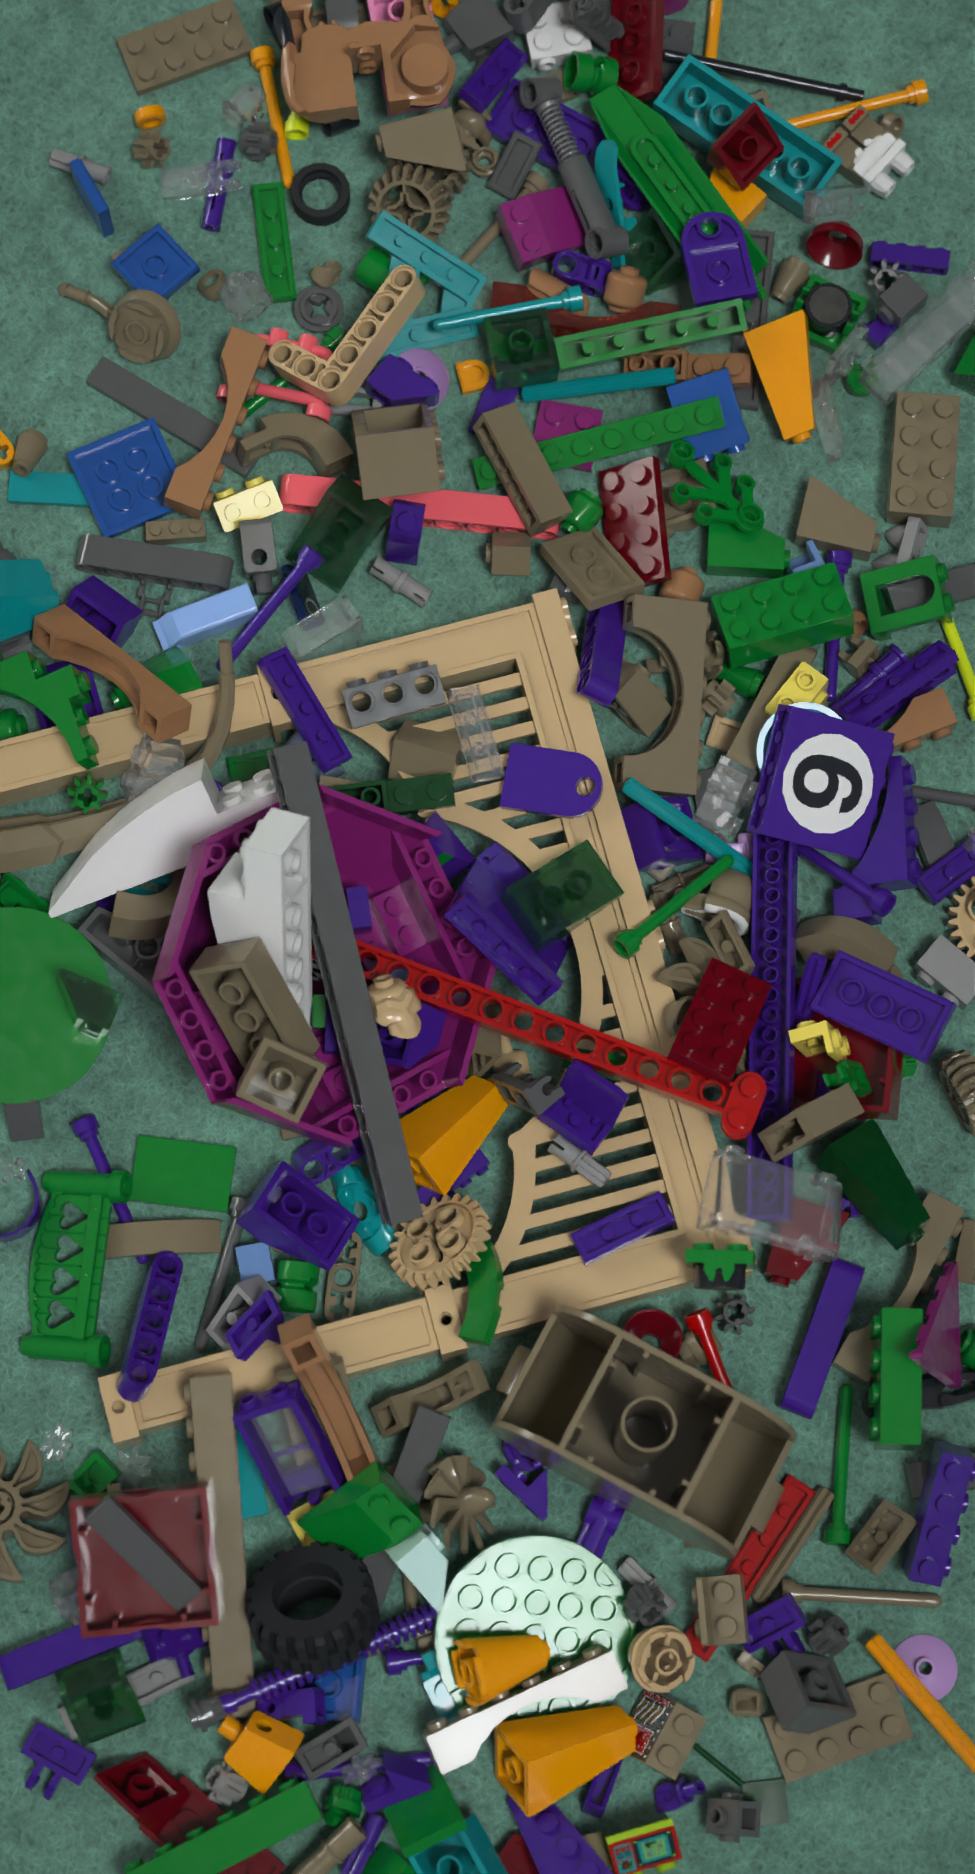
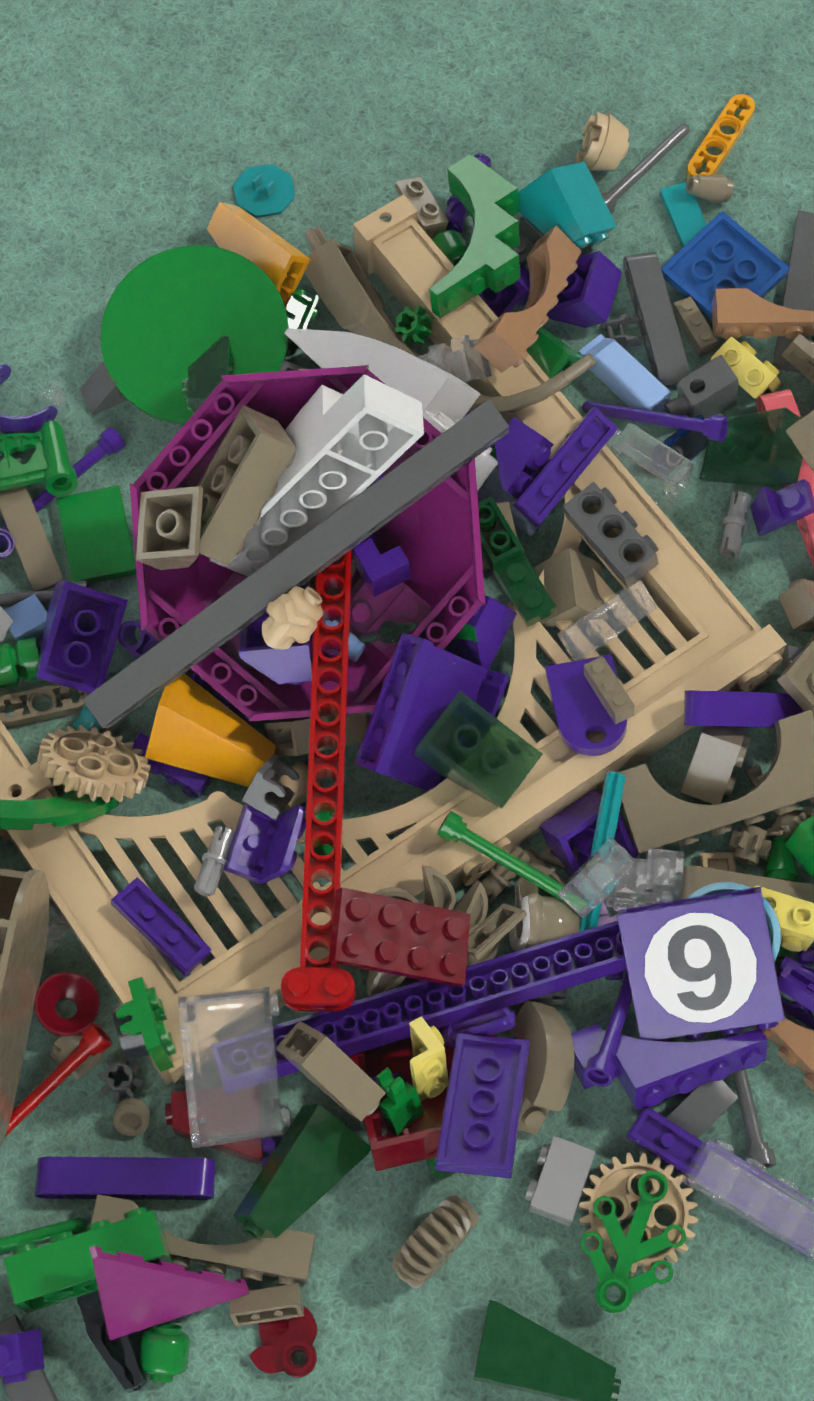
camera: 70 degrees right, 10 degrees down
none -> dark tan tile [113,1098,150,1136]
none -> piece [358,620,417,644]
none -> dark purple slope [495,417,554,498]
none -> clear slope [557,837,636,918]
none -> dark tan piece [584,656,635,725]

